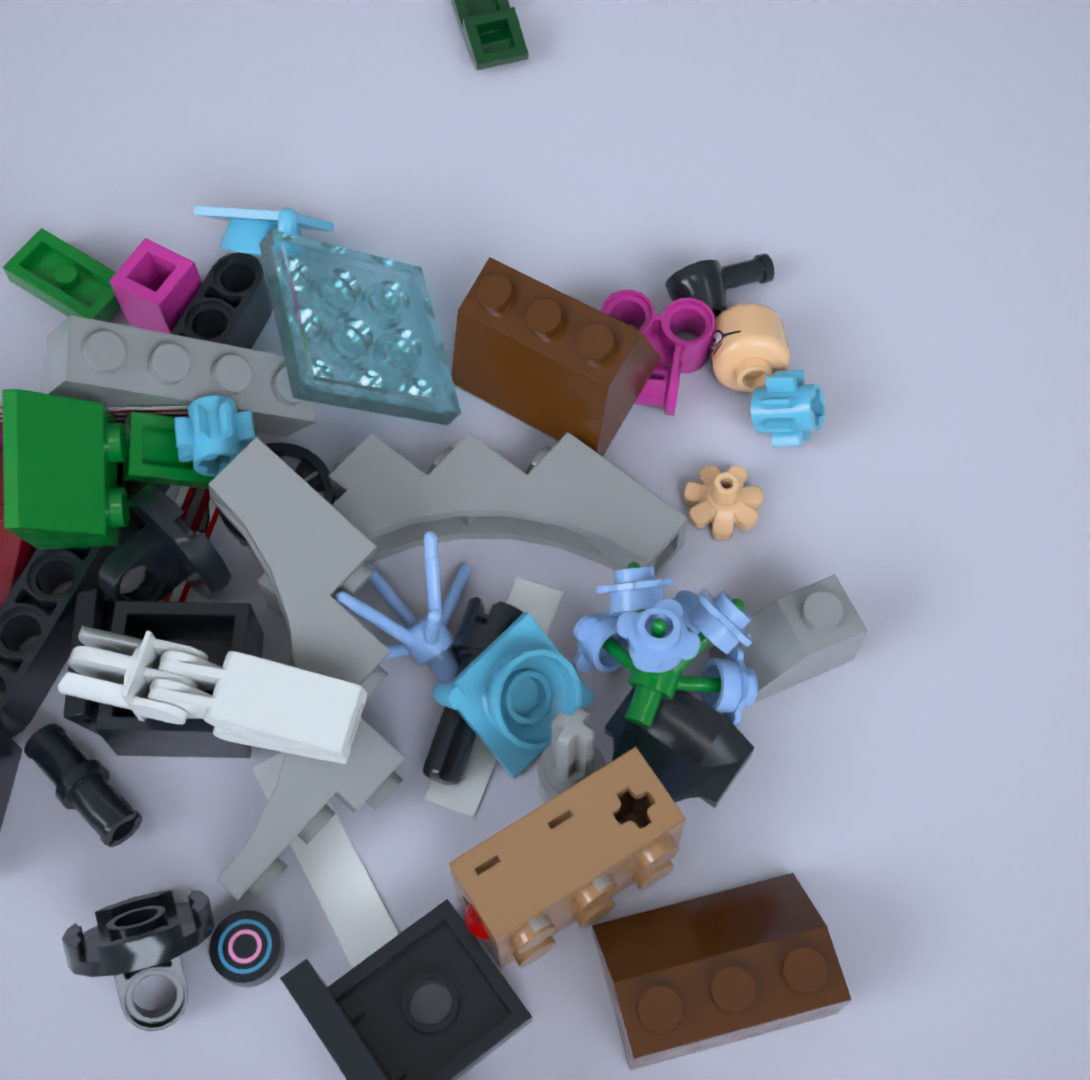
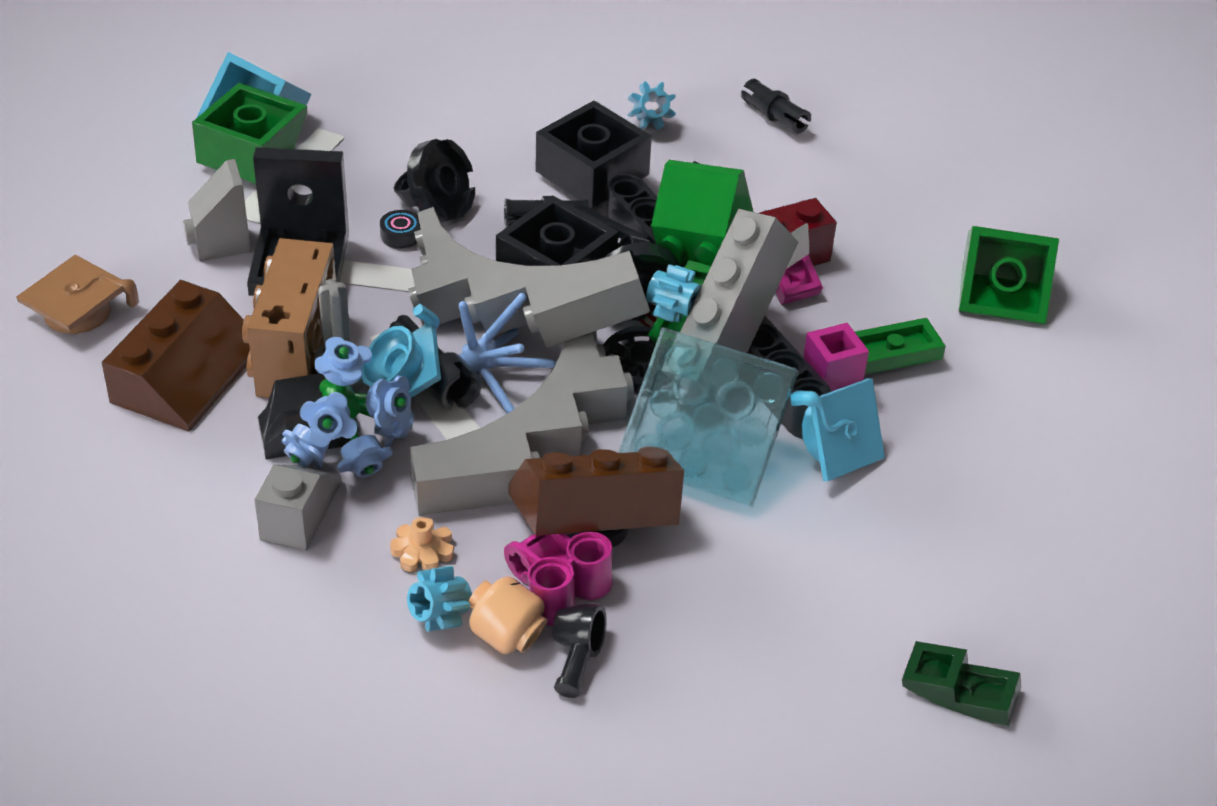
camera: 125 degrees right, 20 degrees down
white arm [58,626,368,764] -> none

